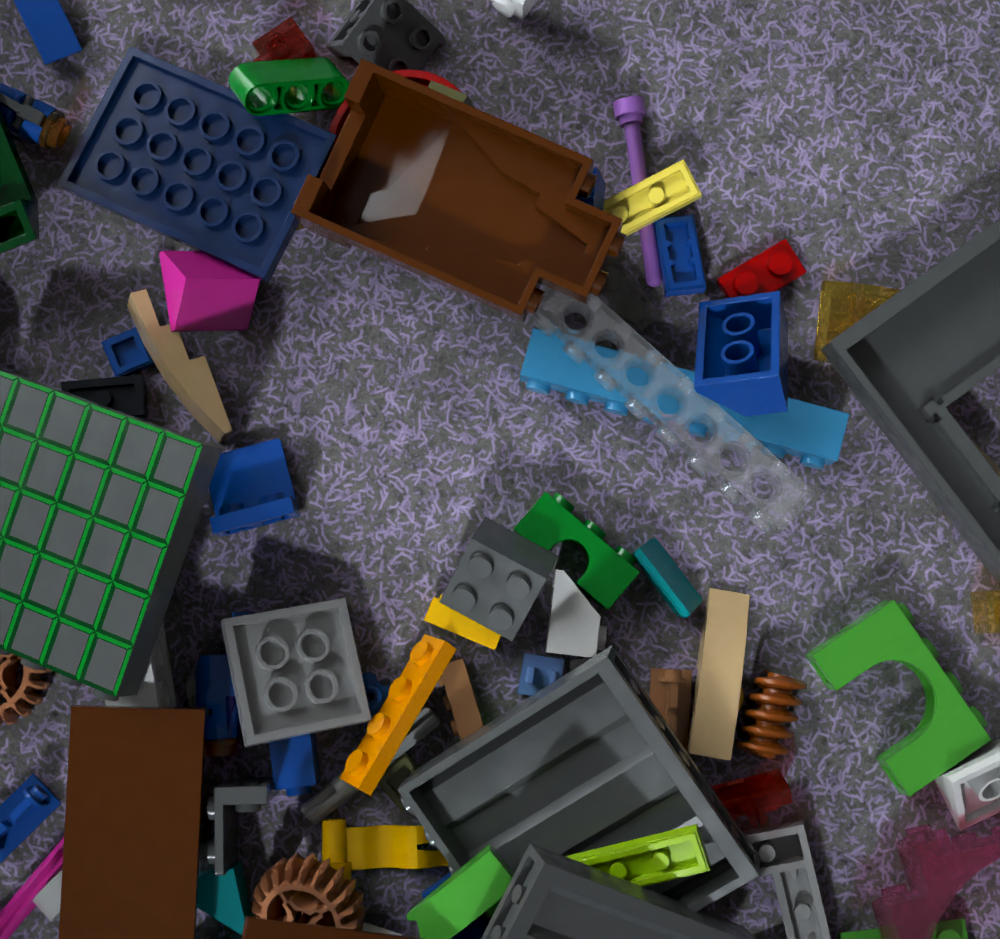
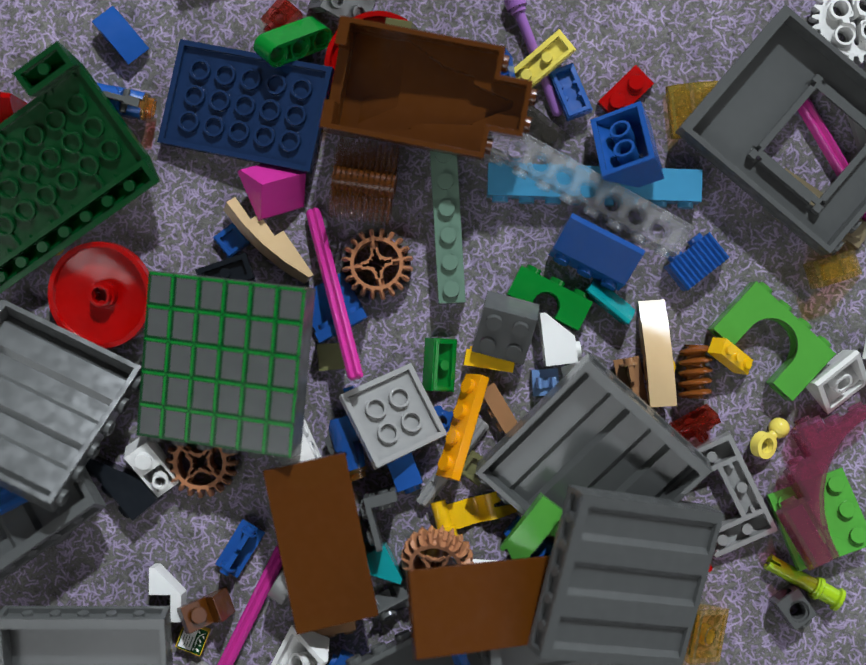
camera: 15 degrees left, 5 degrees up
lime tile [565,824,711,887] -> none
none -> dark pink axle [306,208,363,381]
none -> olive tile [316,343,345,371]
none -> reddish brown piece [328,137,400,225]
none -> nougat gear [341,228,413,300]
none -> green slope [422,338,457,392]
none -> sand green brick [430,151,466,305]
none -> blue slope [548,213,646,291]
none -> blue brick [664,232,729,291]
none -> yellow piece [708,337,753,375]
none -> light yellow plate [750,418,790,459]

